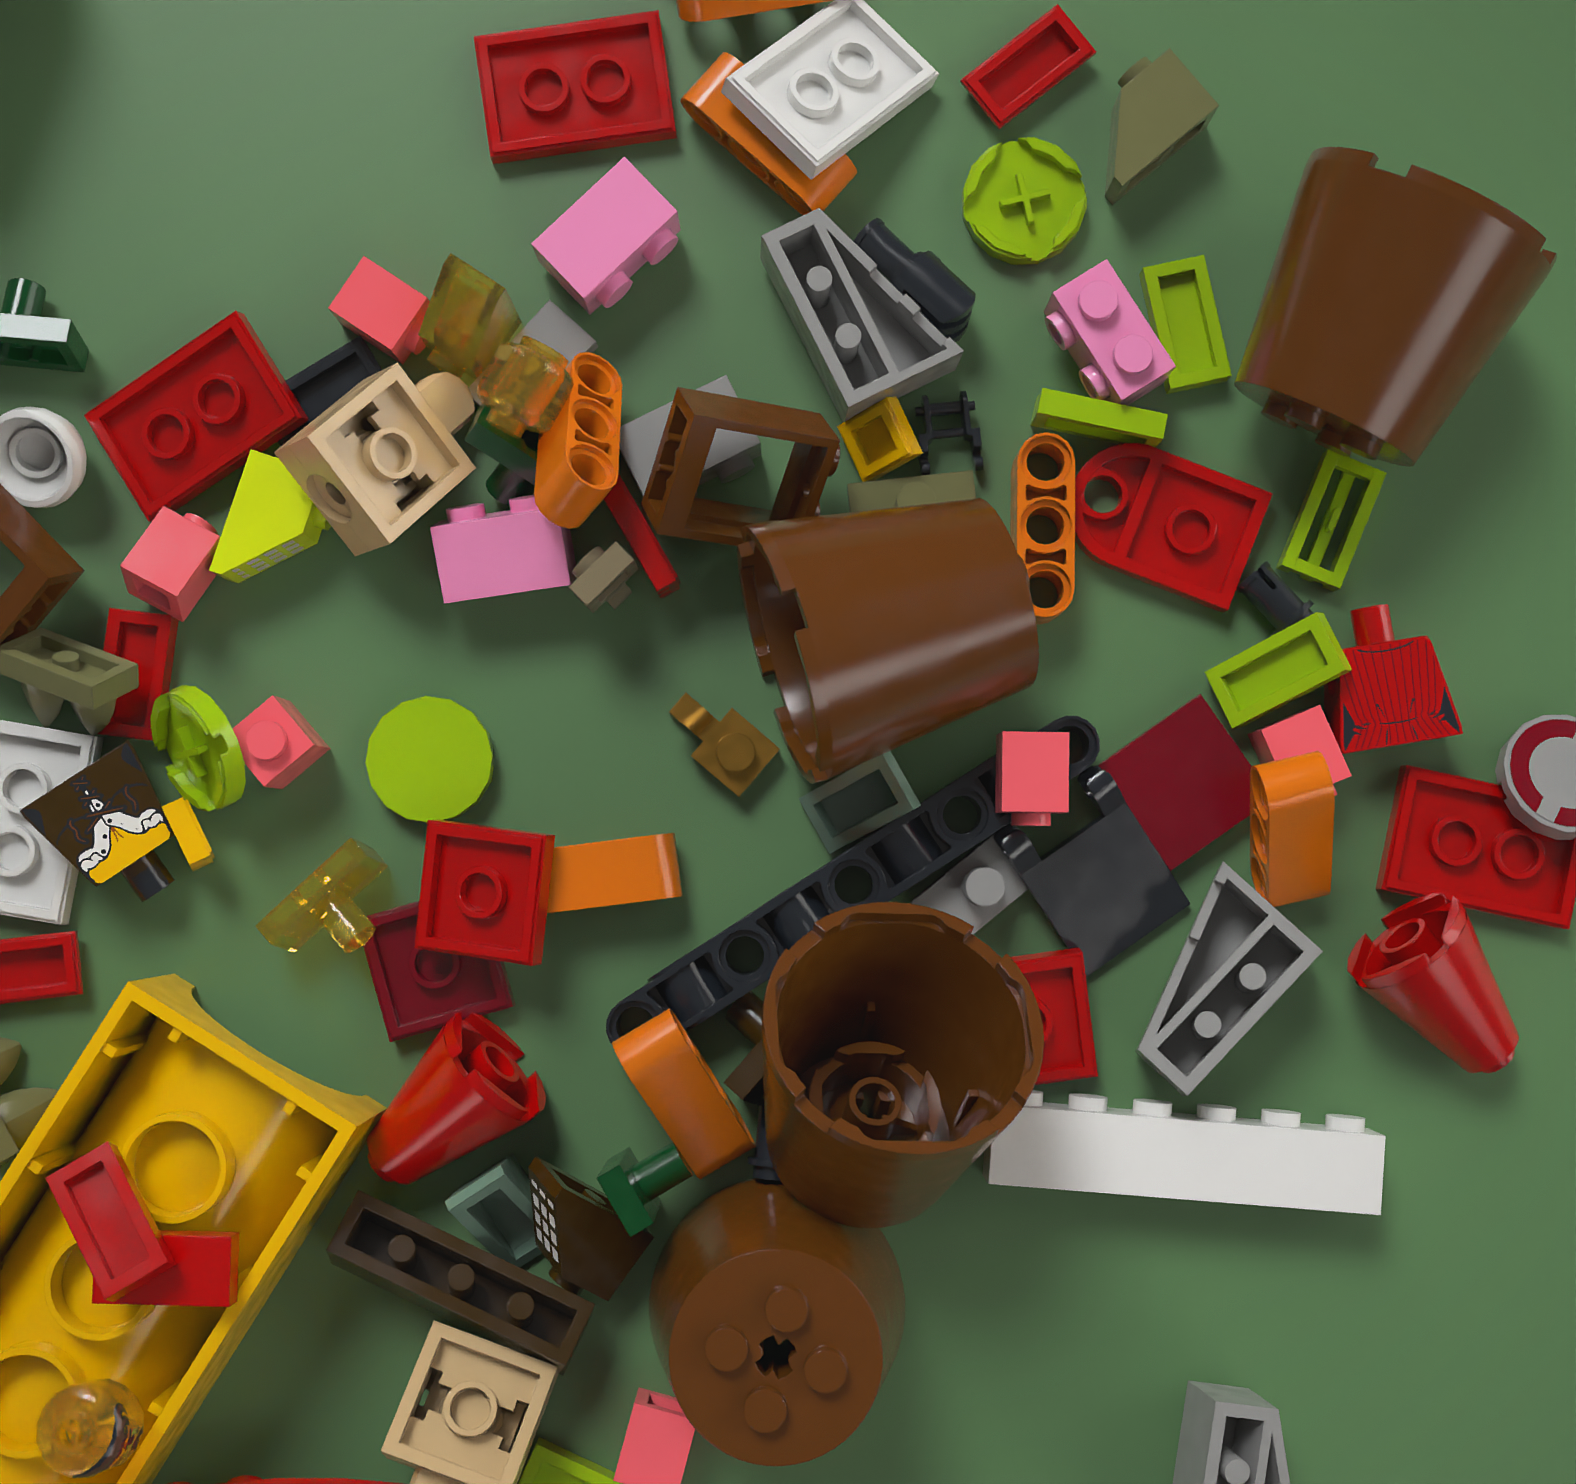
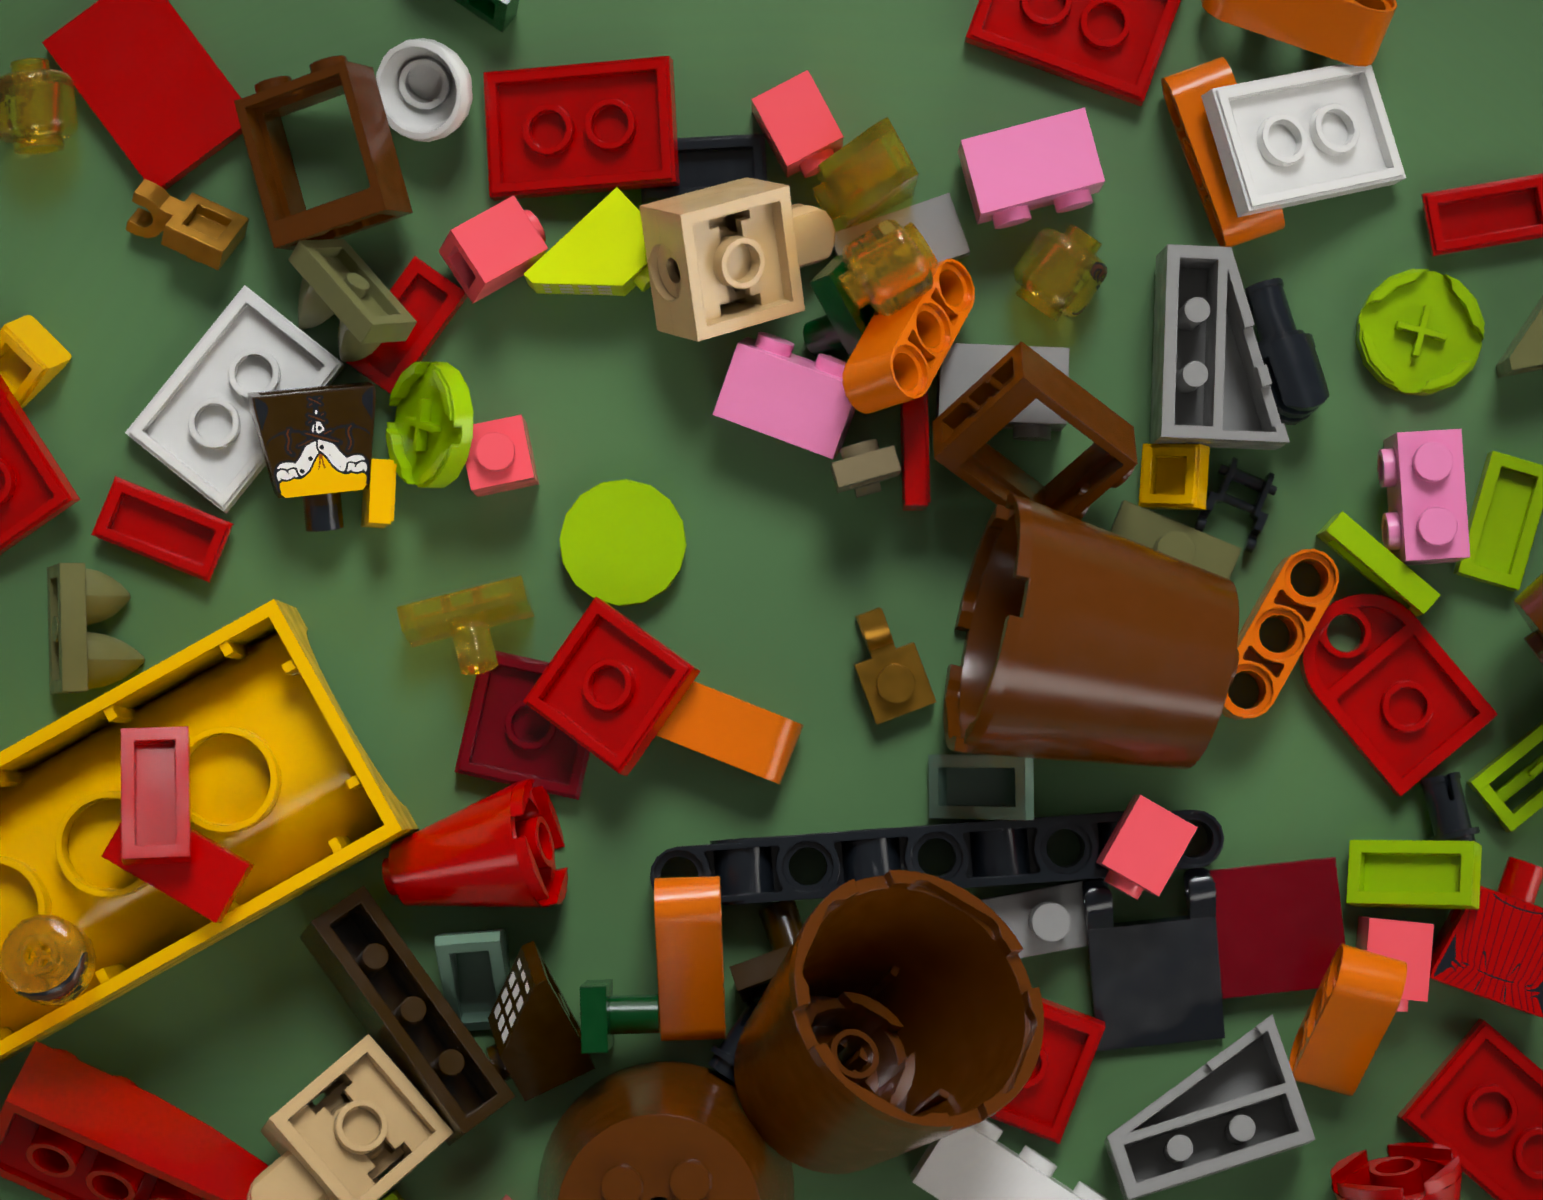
camera: 30 degrees right, 0 degrees up
none -> clear yellow head [1013,223,1107,322]

